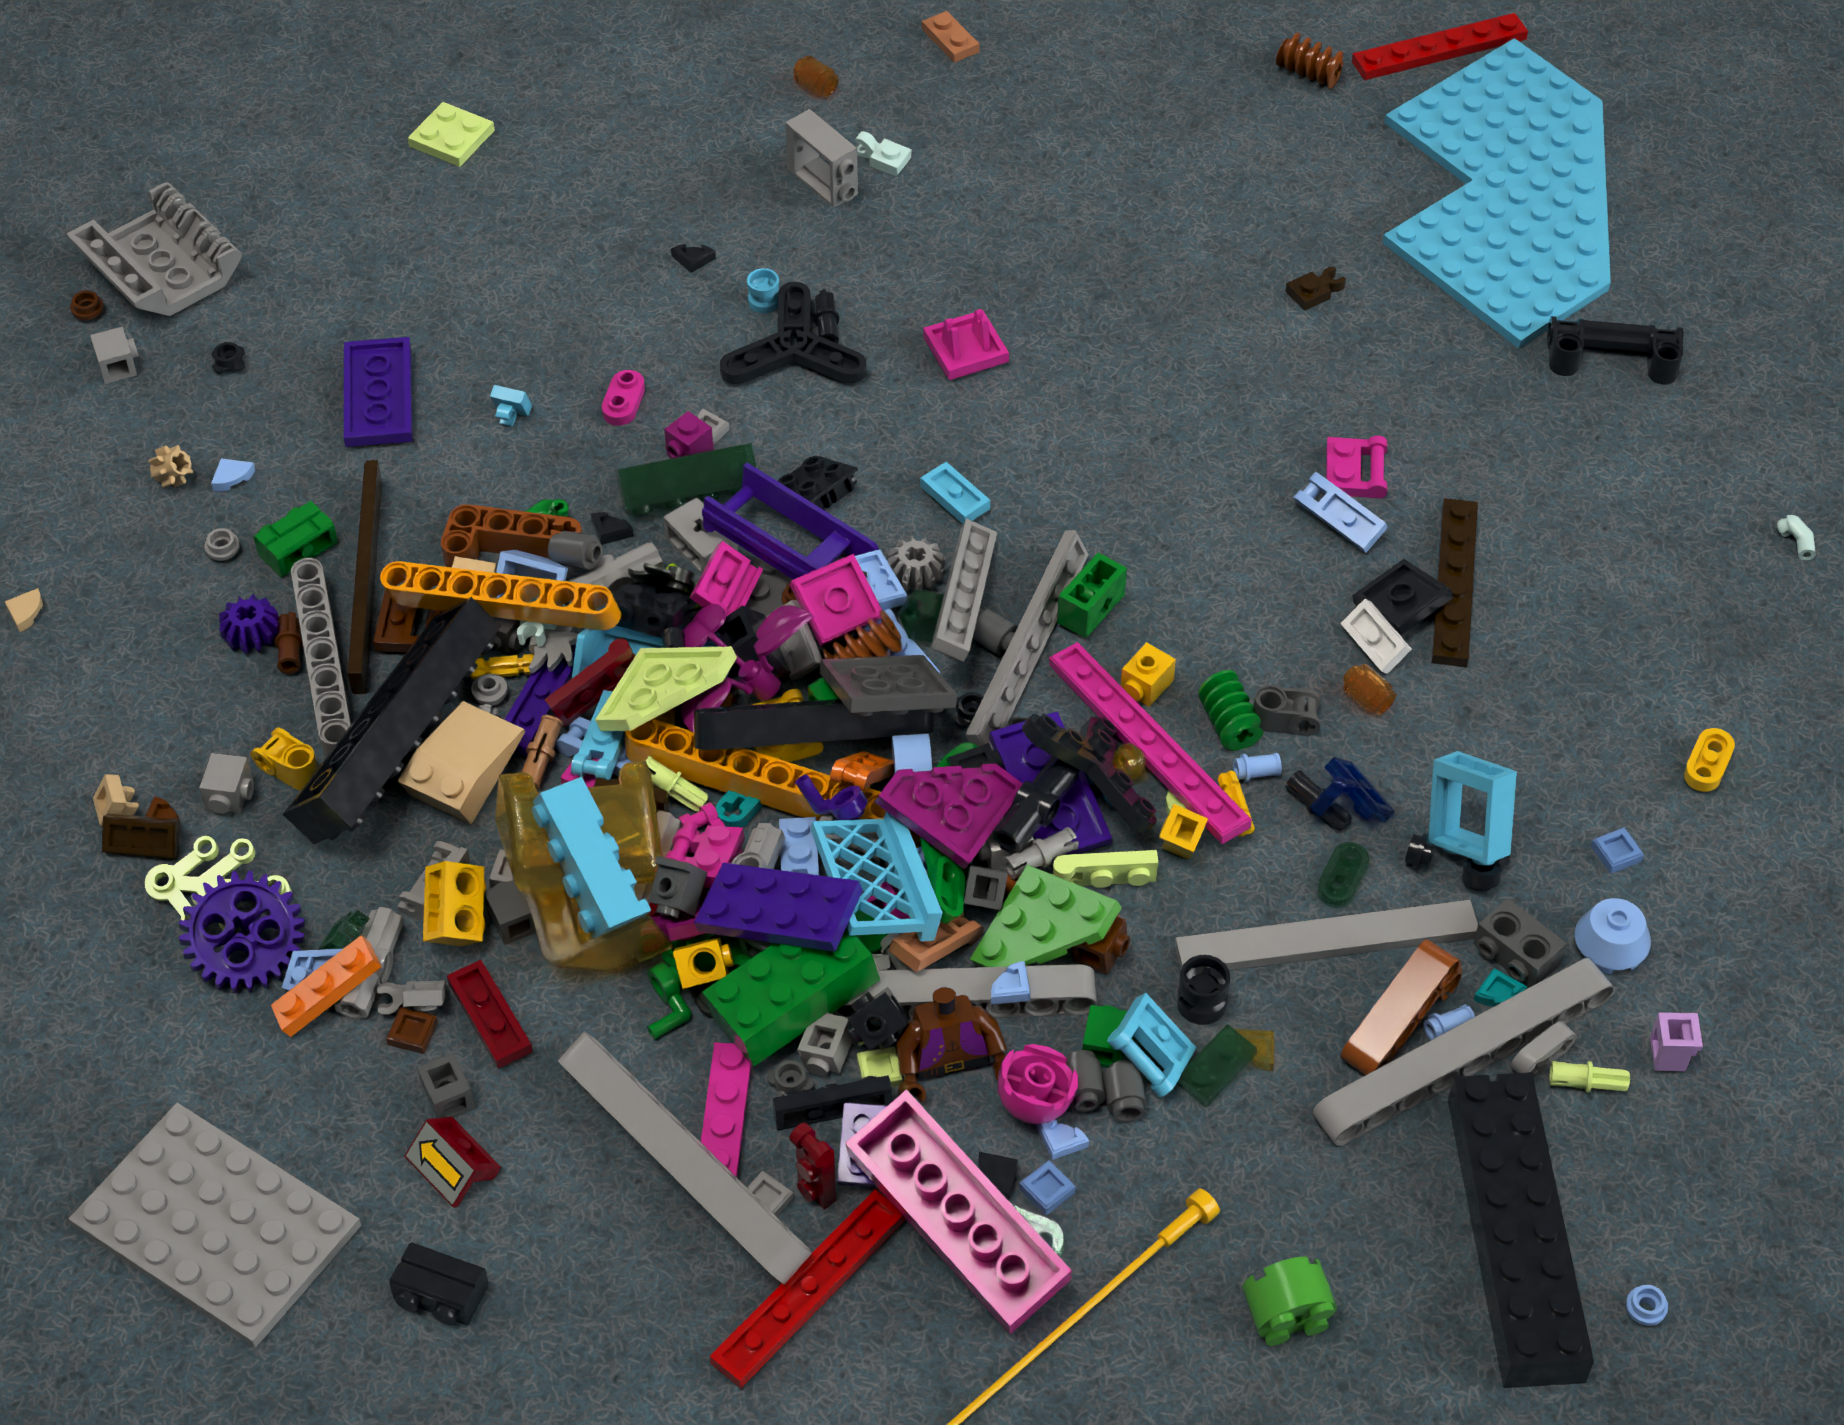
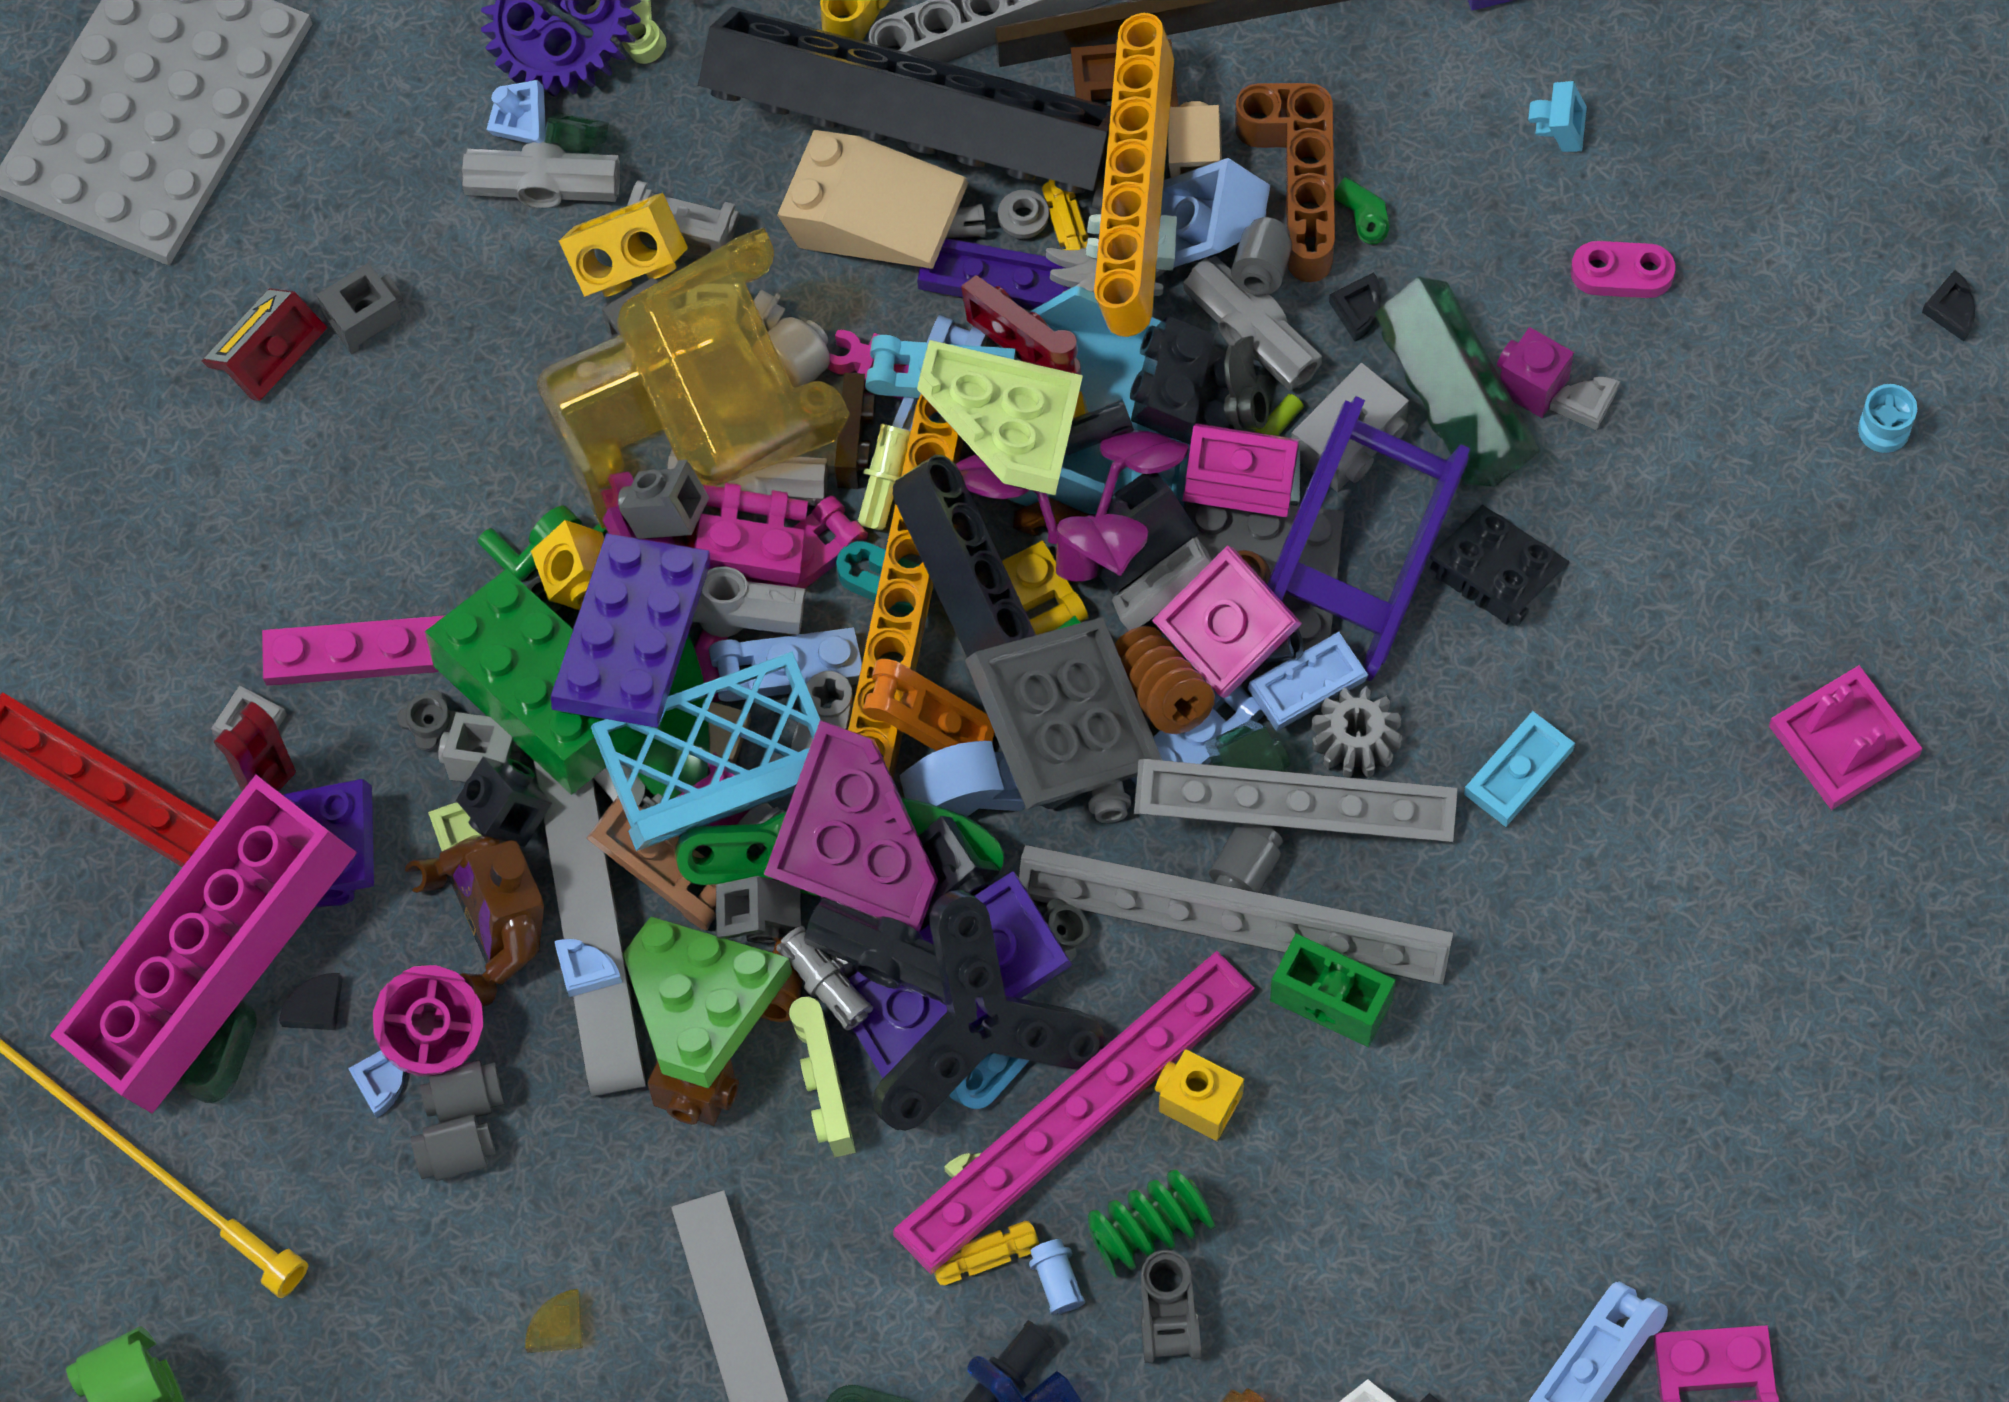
camera: 85 degrees right, 15 degrees up
orange plate [271,935,382,1037] -> none
light grey plate [377,980,446,1014] -> none
reddish brown tile [386,1007,438,1054] -> none
black brick [389,1242,489,1325] -> none
dark red plate [446,960,533,1069] -> none
medium nougat pin [518,715,563,790] -> none
medium azure wedge [532,777,651,940] -> none
light grey beam [558,1031,812,1284] -> none
black piece [720,281,867,384] -> none
black plate [773,1075,892,1131] -> none
dark purple plate [795,775,868,820] -> none
black axle [814,289,839,344] -> none
black plate [954,692,984,726] -> none
medium blue tile [1019,1160,1076,1216] -> none
green brick [1082,1005,1133,1068] -> none
medium azure plate [1107,993,1197,1097] -> none
clear yellow plate [1113,743,1146,779] -> none
yellow brick [1159,804,1208,859] -> none
clear green plate [1176,1024,1257,1108] -> none
black wheel [1177,955,1230,1025] -> none

